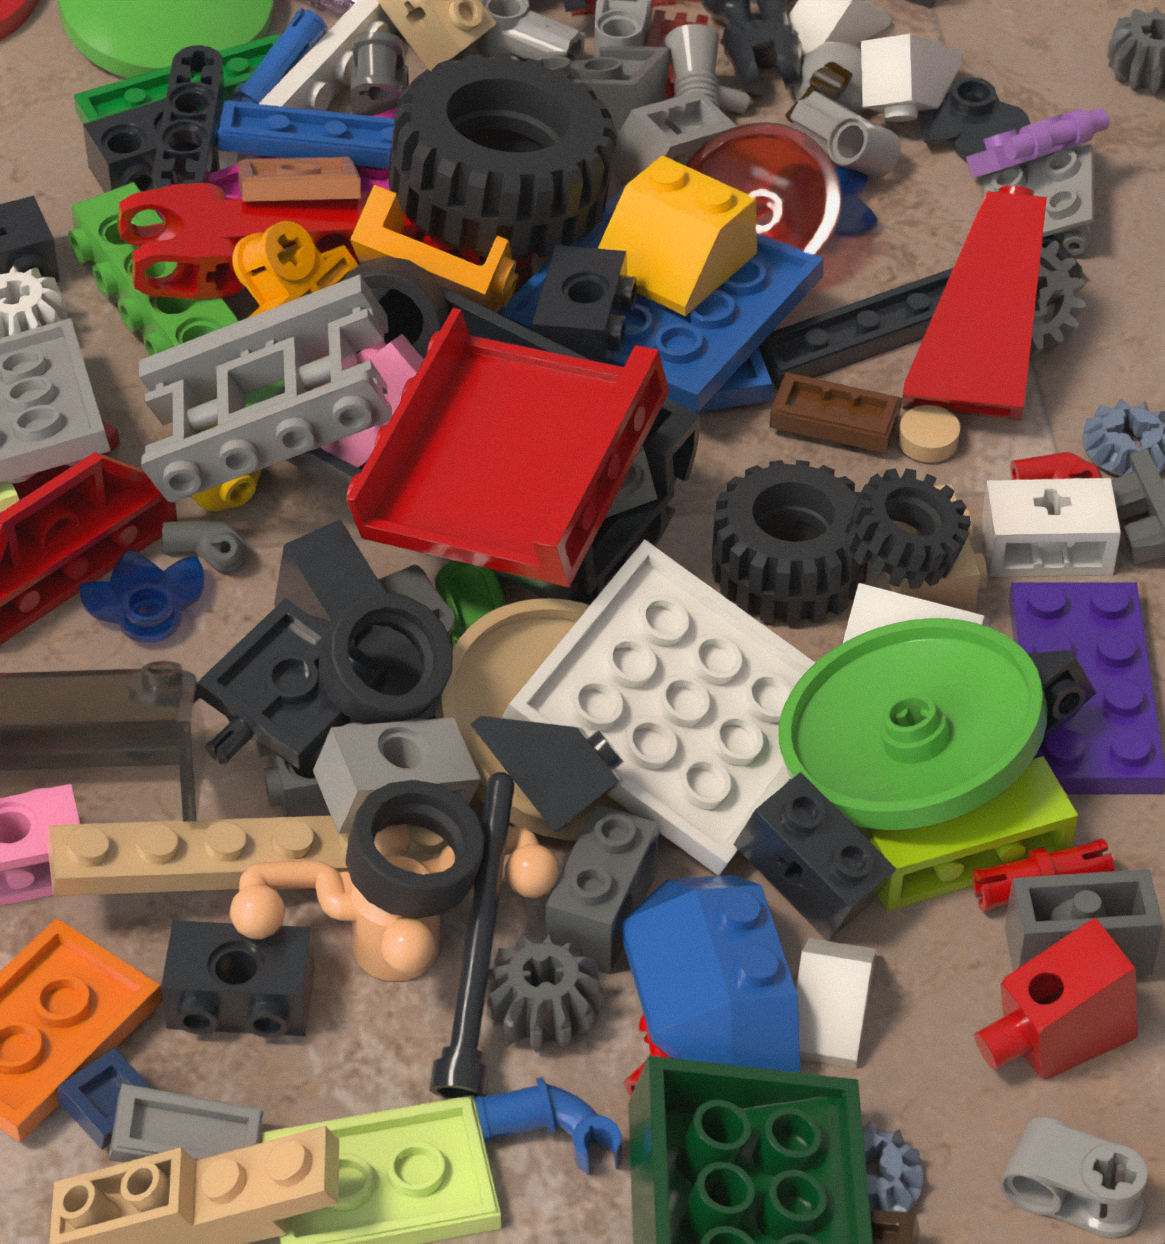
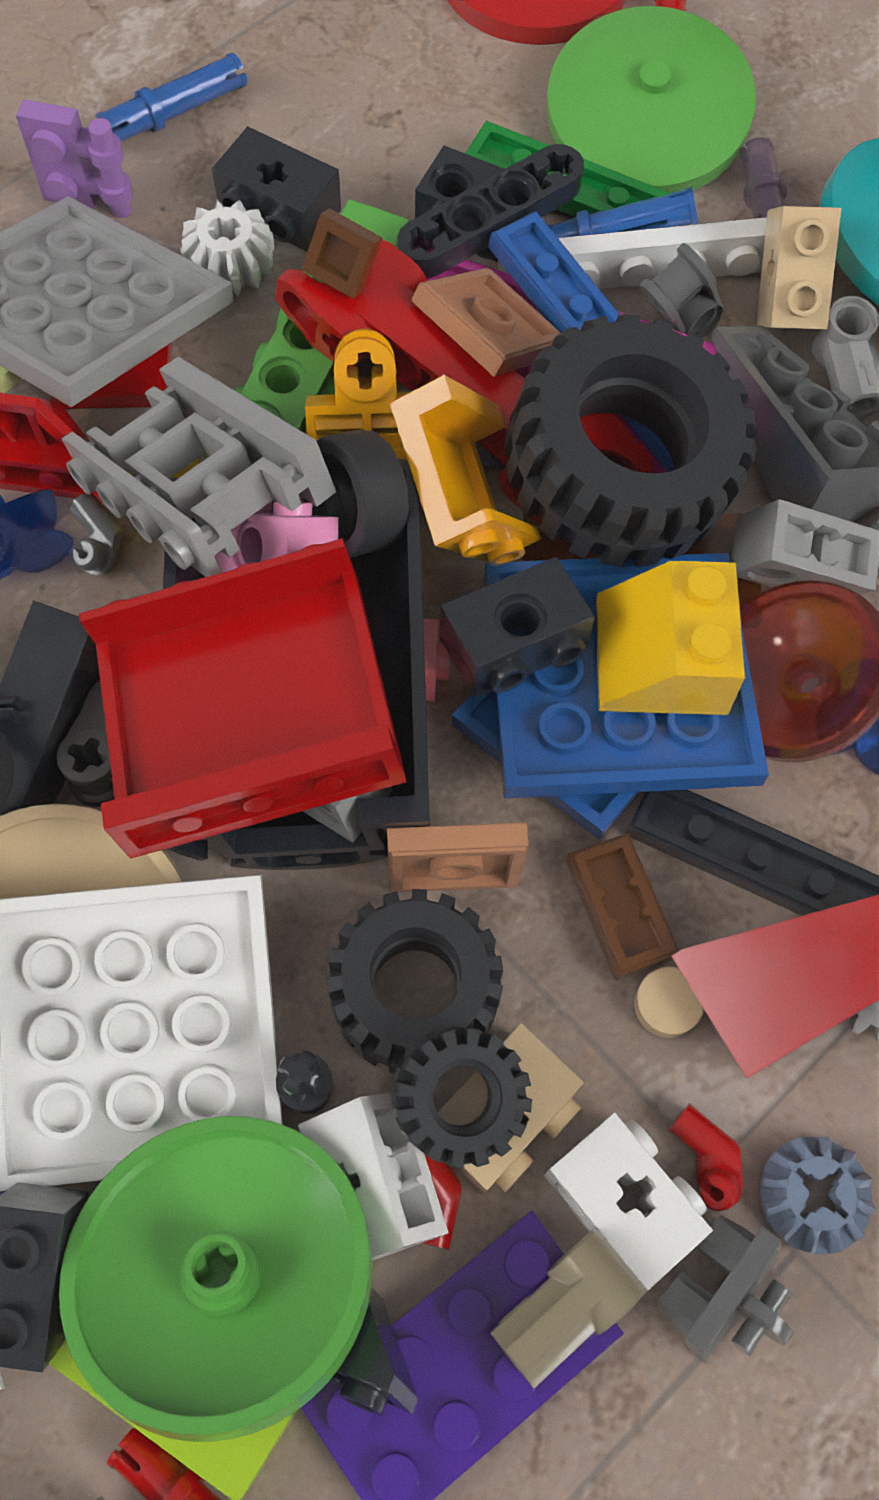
camera: 50 degrees right, 20 degrees up
none -> black axle [276,1050,333,1114]
none -> reddish brown tile [301,208,383,299]
none -> nougat tile [387,822,529,893]
none -> dark tan piece [490,1228,647,1388]

